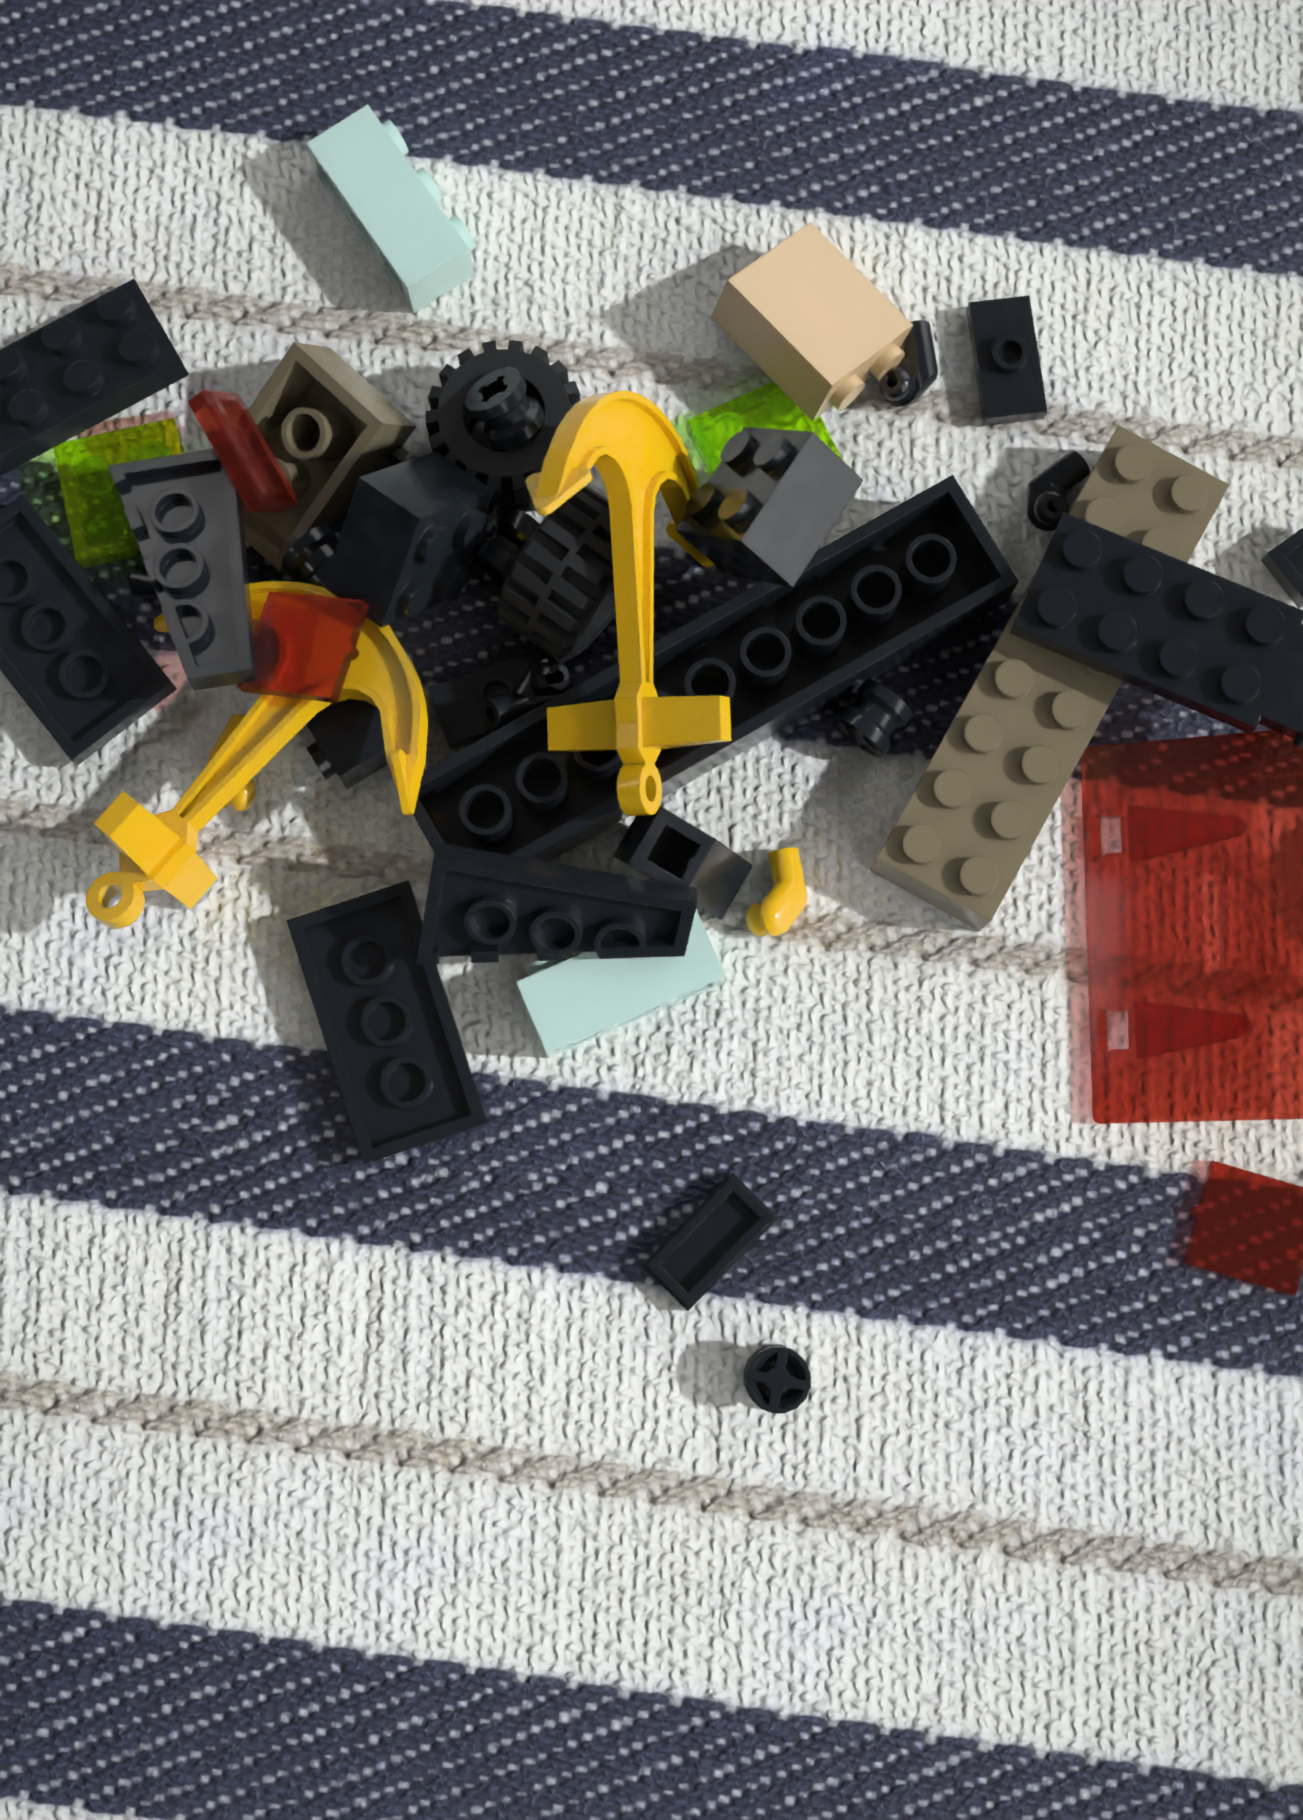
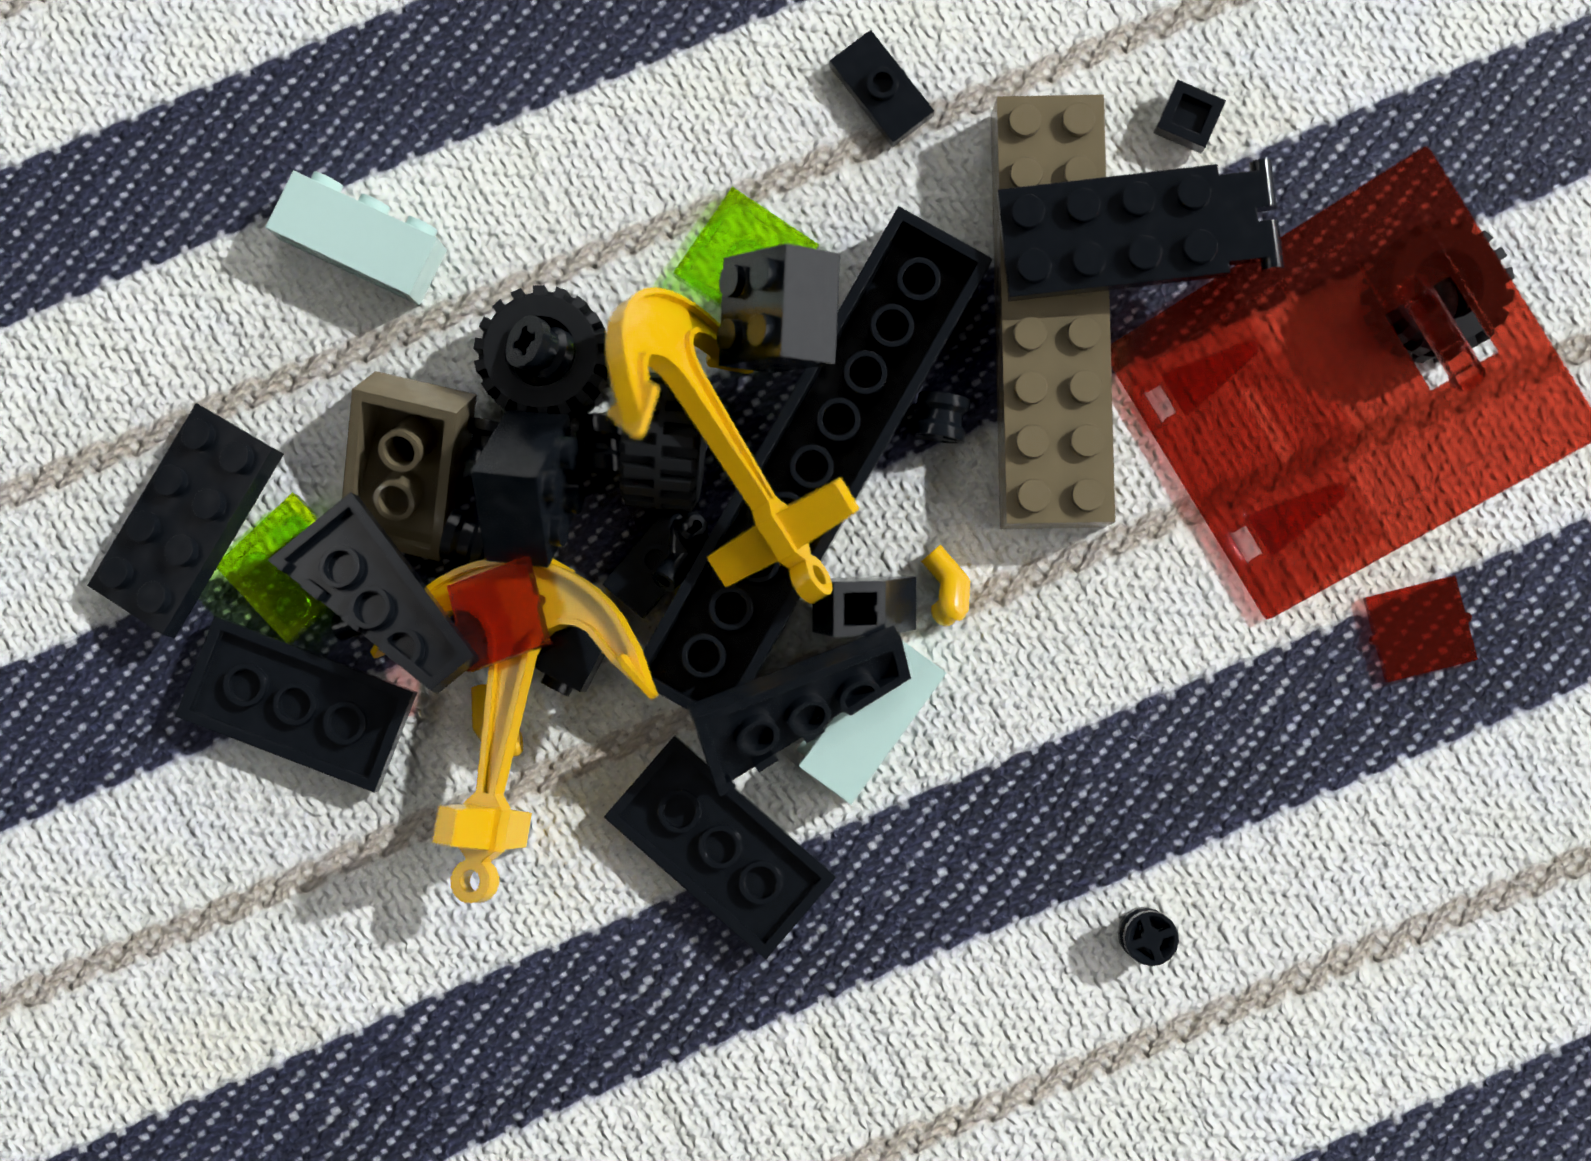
camera: 25 degrees left, 5 degrees up
clear red tile [188,389,297,513] -> none
black tile [642,1172,779,1312] -> none
tan brick [710,222,913,421] -> none
black arm [879,320,938,407] -> none
black arm [1027,450,1090,531] -> none

